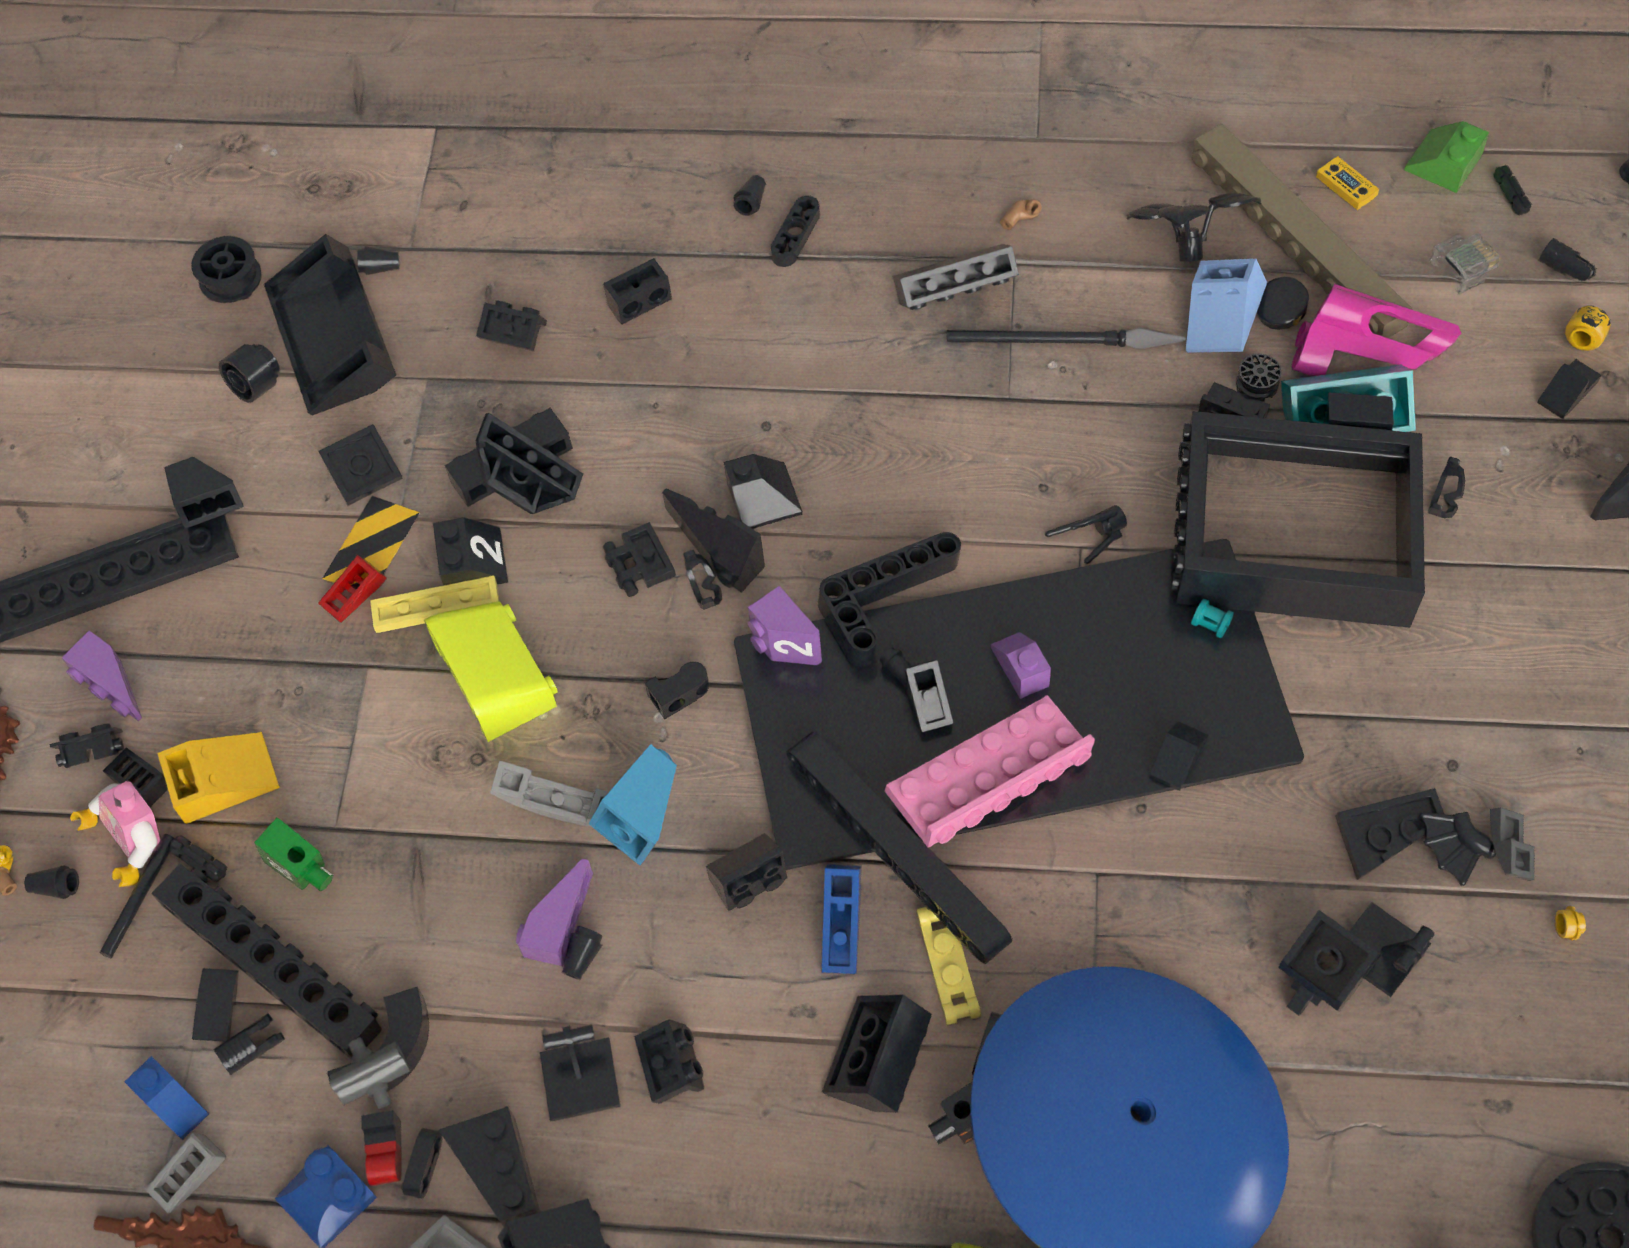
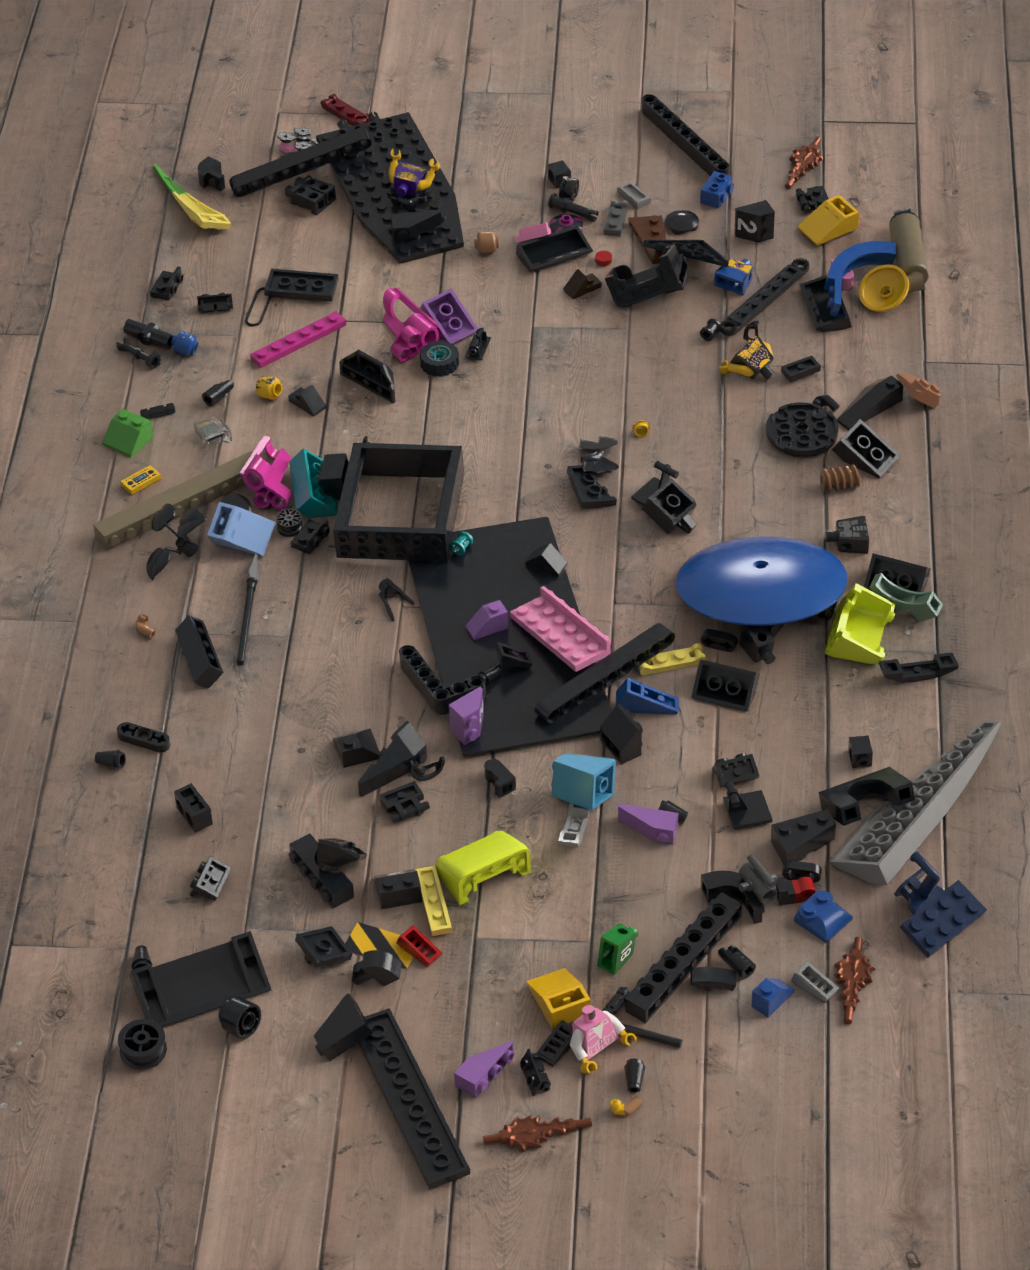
camera: 95 degrees left, 15 degrees down
none -> black brick [352,950,402,986]

